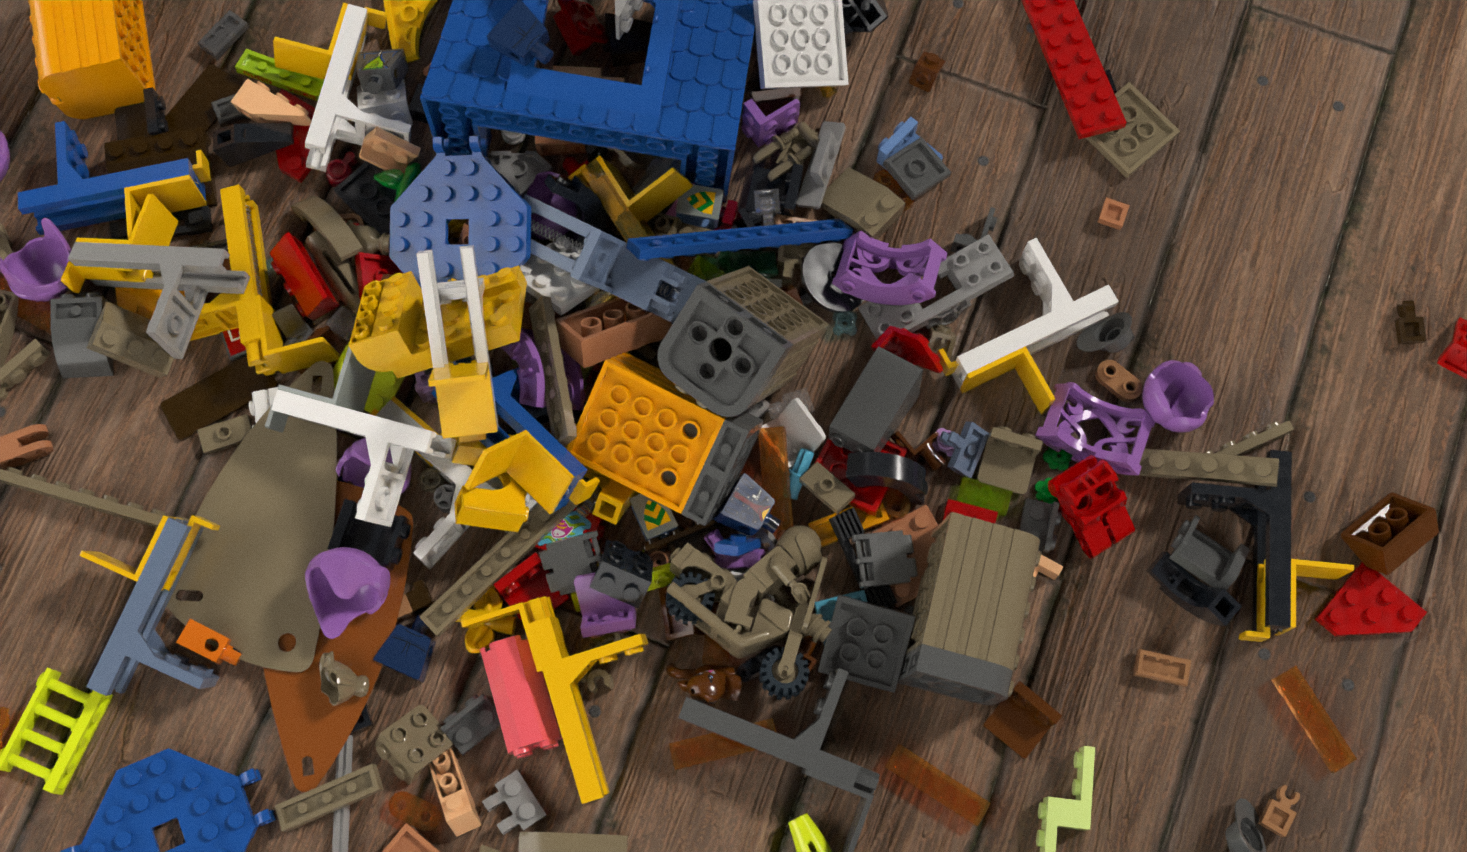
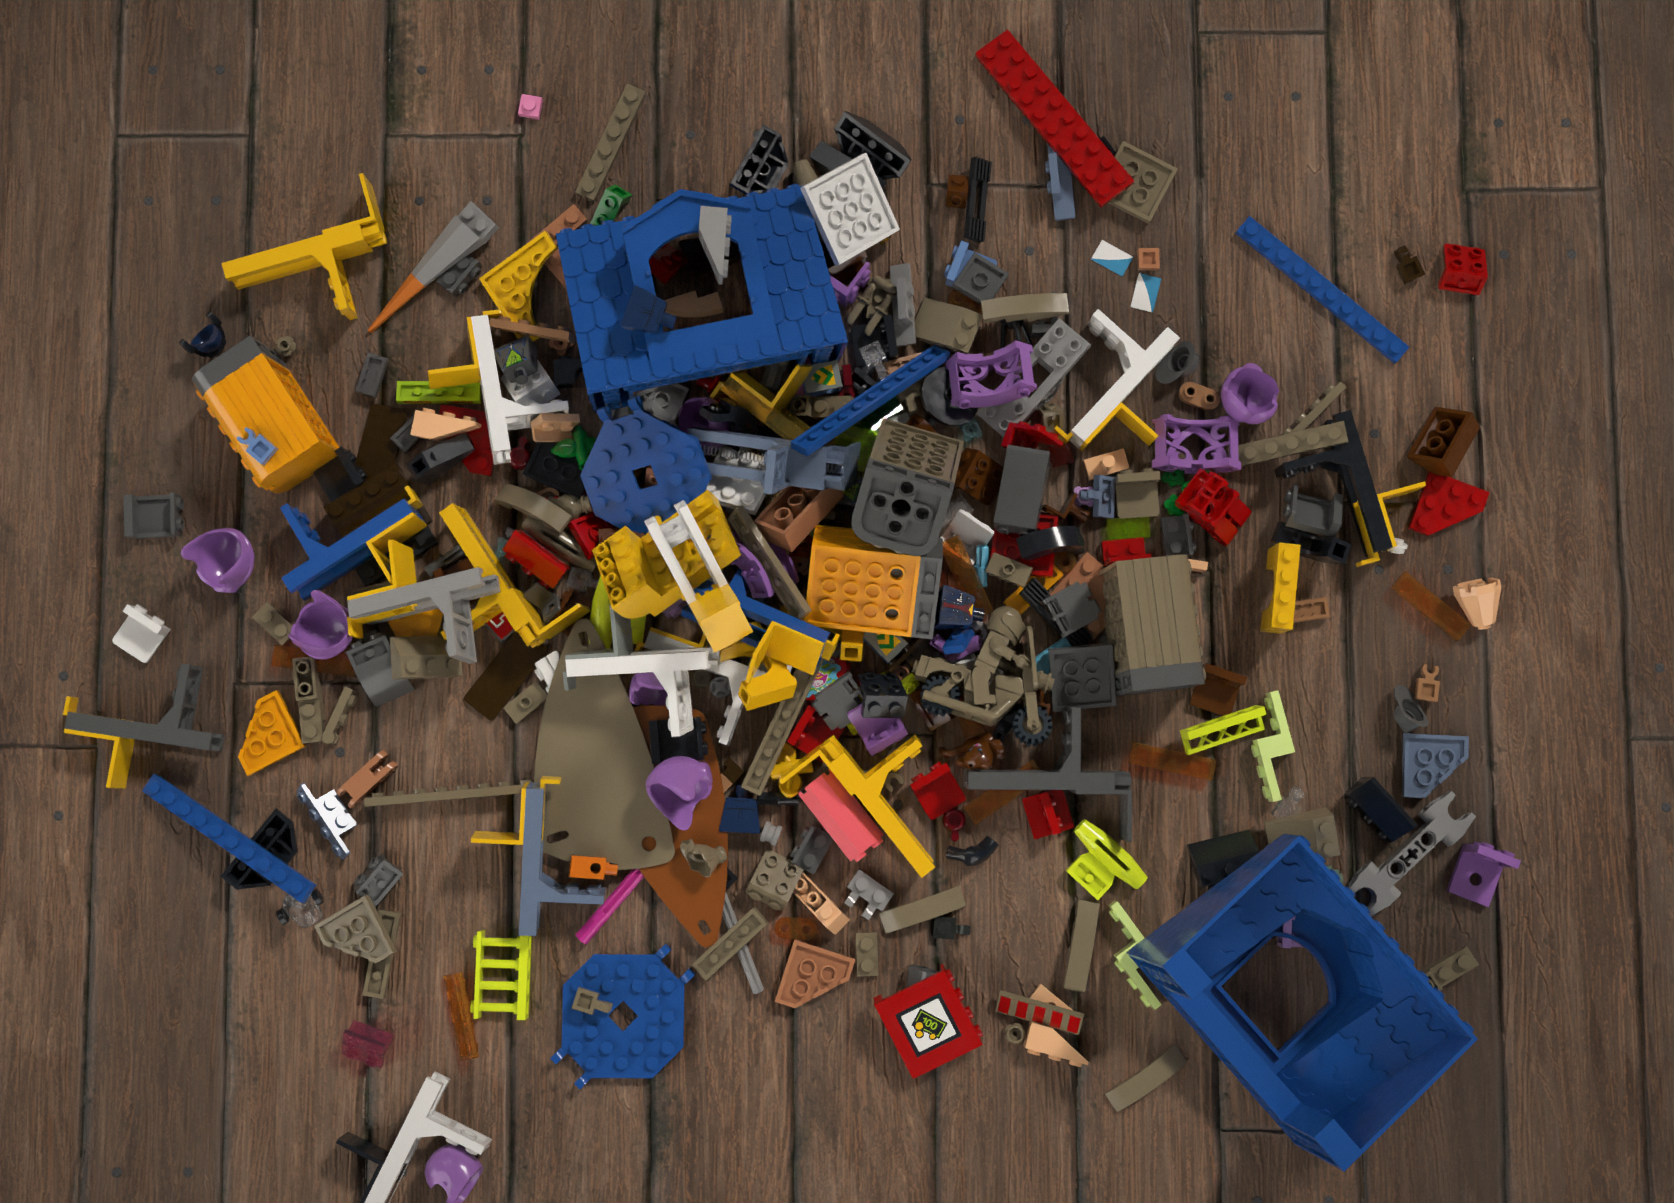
camera: 20 degrees left, 10 degrees up
none -> medium blue plate [237,427,278,466]
none -> medium nougat plate [490,316,576,343]
none -> dark tan plate [572,987,613,1015]
none -> dark pink piece [575,869,644,945]
none -> black axle [757,790,799,807]
none -> light grey wheel [760,821,783,846]
none -> red bracket [909,762,966,820]
none -> dark red piece [942,808,966,841]
none -> black arm [946,836,999,866]
none -> reddish brown bracket [954,448,1004,505]
none -> black container [964,156,992,243]
none -> dark tan slope [981,293,1070,323]
none -> black plant [1000,319,1033,349]
none -> red bracket [1022,790,1074,839]
none -> sand blue bracket [1045,143,1075,221]
none -> clear red plate [1048,442,1074,468]
none -> light nougat tile [1083,448,1130,481]
none -> sticker [1091,240,1133,276]
none -> sticker [1131,273,1161,312]
none -> neon yellow fence [1179,705,1266,755]
none -> blue plate [1235,216,1409,364]
none -> yellow arch [1260,542,1301,634]
none -> white plate [1387,538,1408,554]
none -> light nougat cone [1453,578,1501,630]

